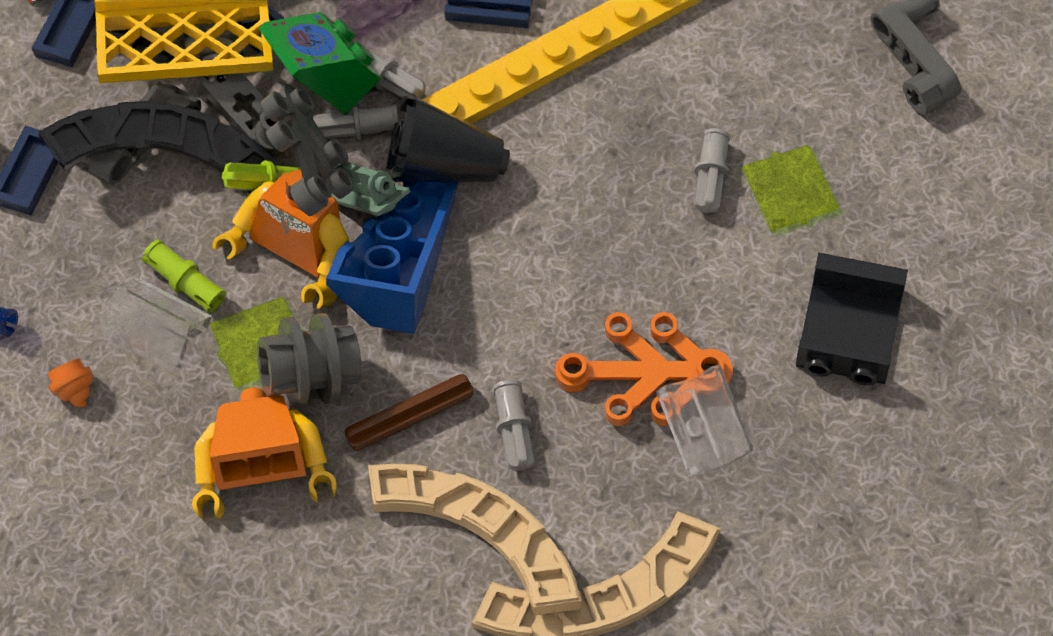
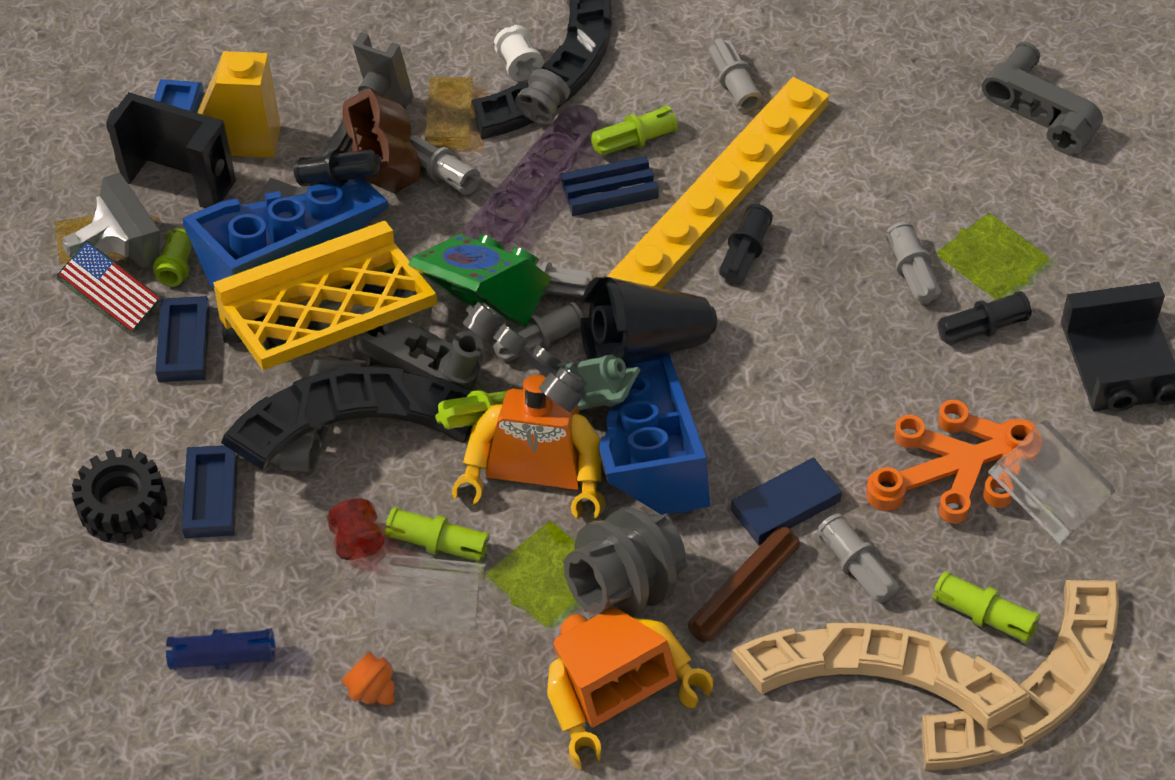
camera: 25 degrees left, 10 degrees down
none -> clear red wheel [326,498,385,561]
none -> black axle [719,204,773,285]
none -> dark blue tile [731,457,842,545]
none -> lime pin [932,571,1041,644]
none -> black axle [937,291,1032,345]

